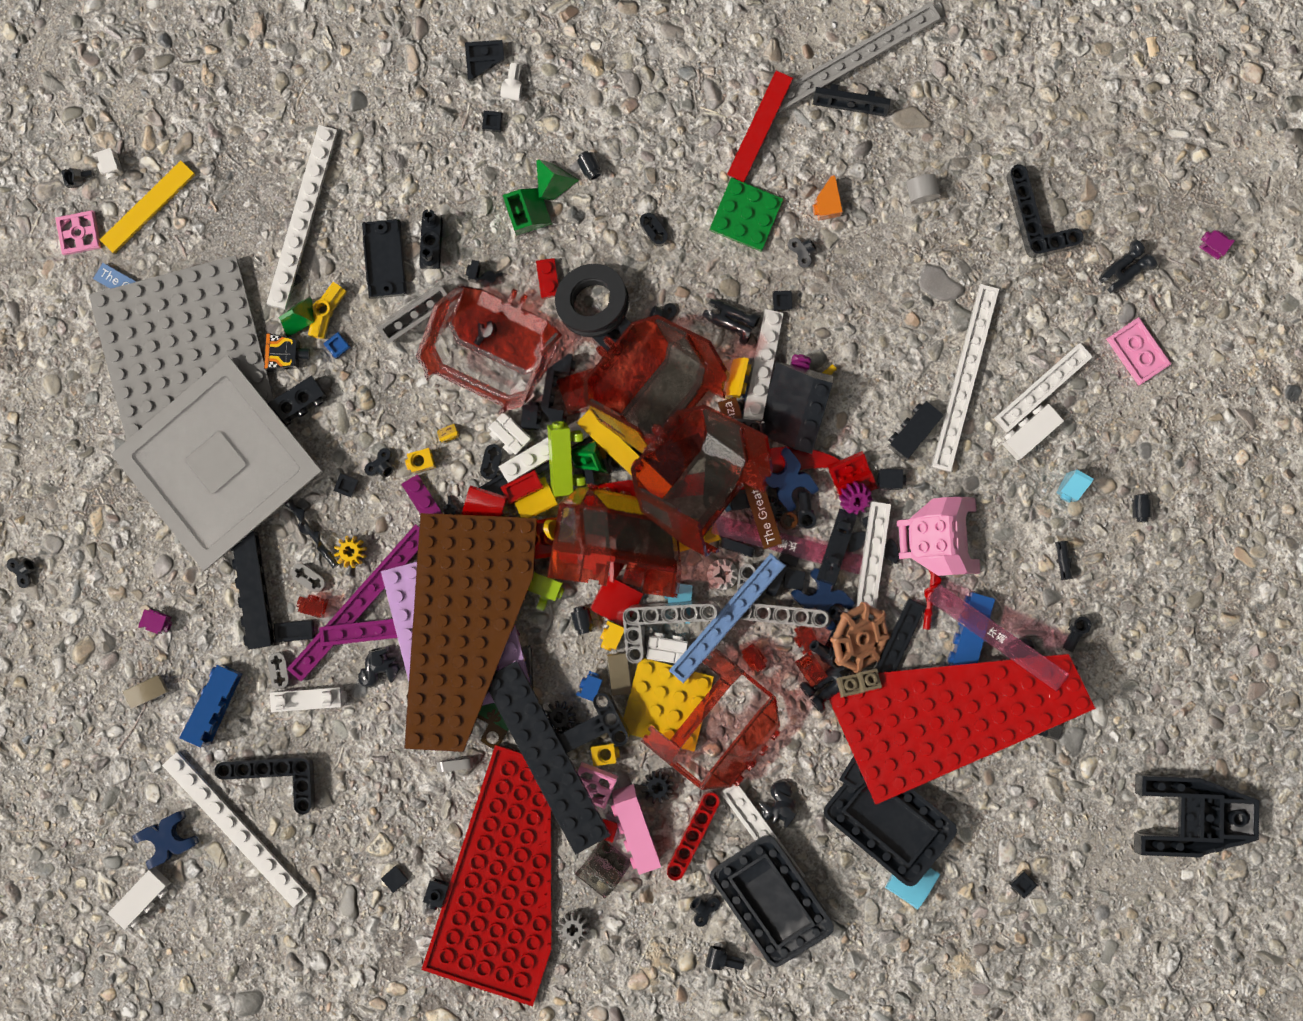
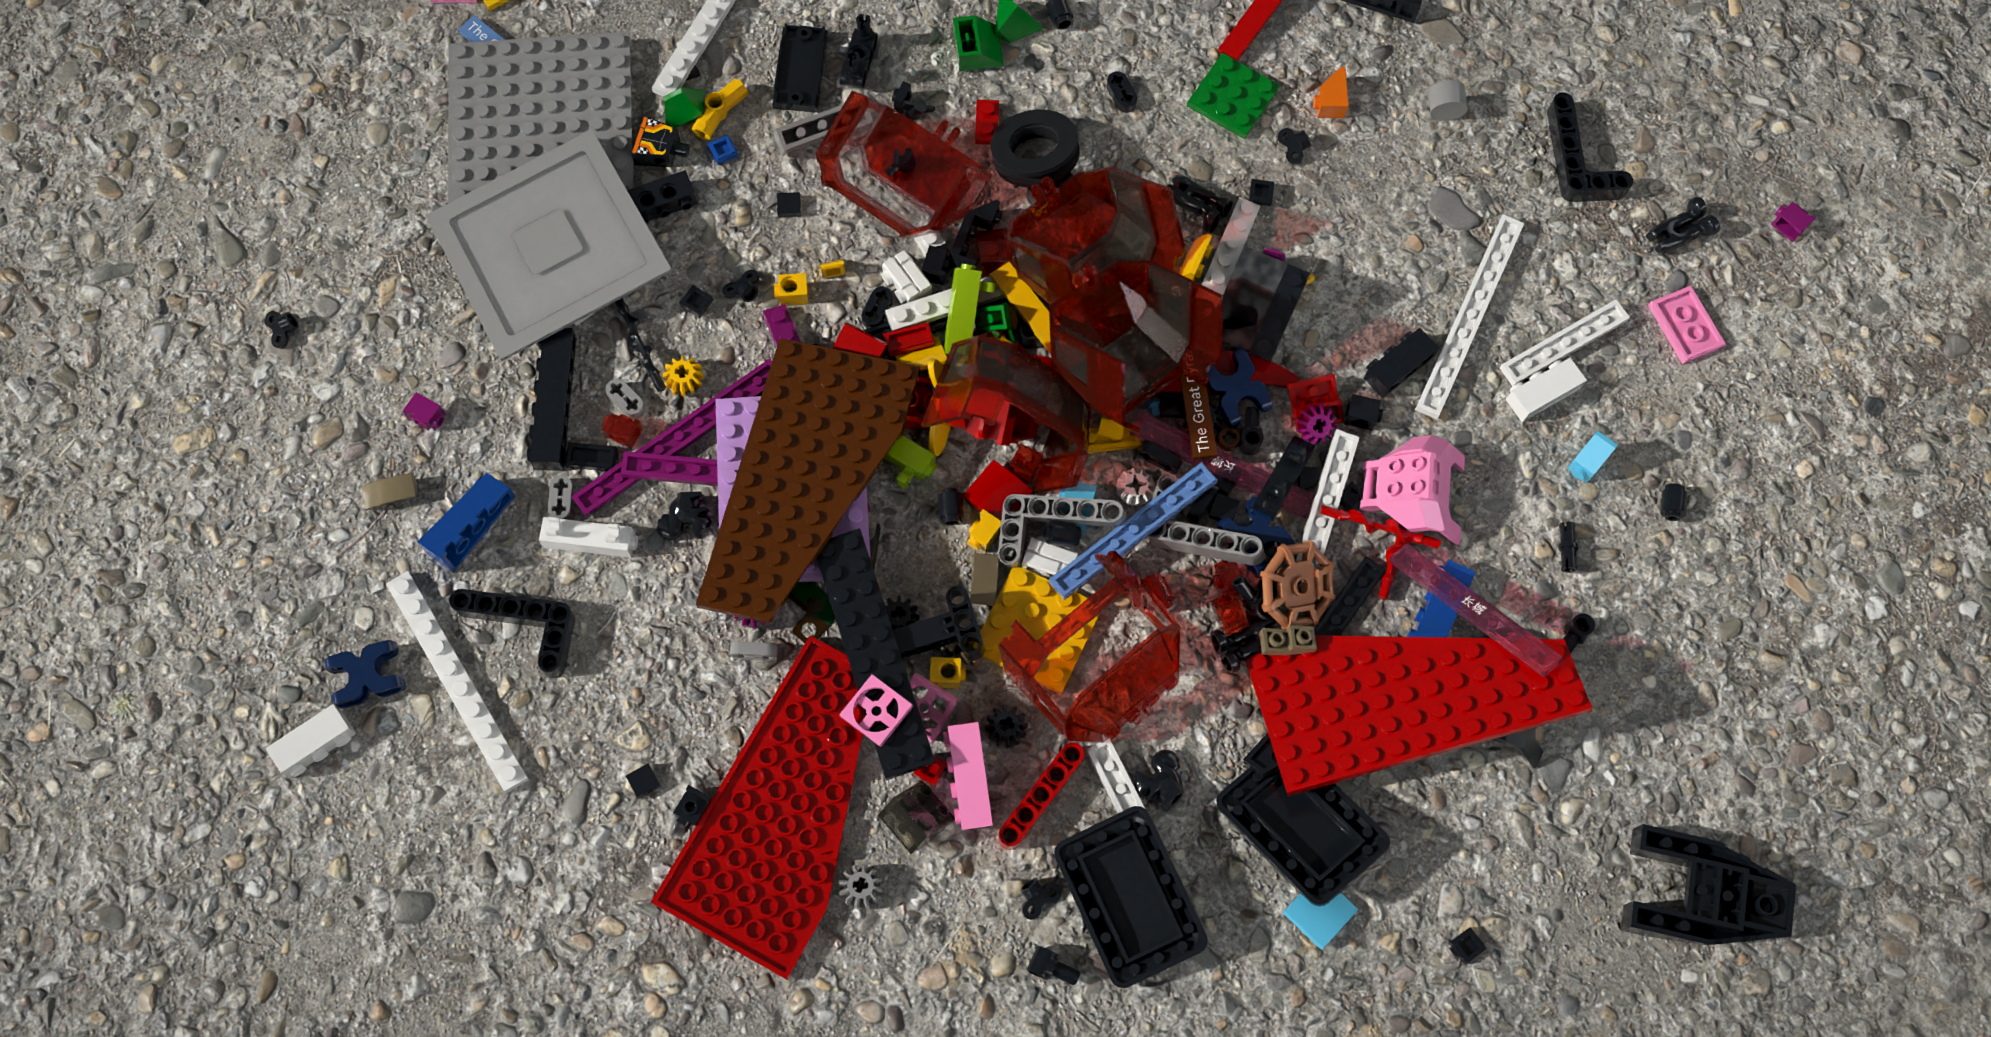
camera: 10 degrees right, 15 degrees down
blue brick [576,671,603,701] -> none
none -> black tile [777,192,801,218]
none -> bright pink piece [840,675,913,747]
none -> black brick [1043,520,1081,548]
none -> red piece [1320,505,1441,549]

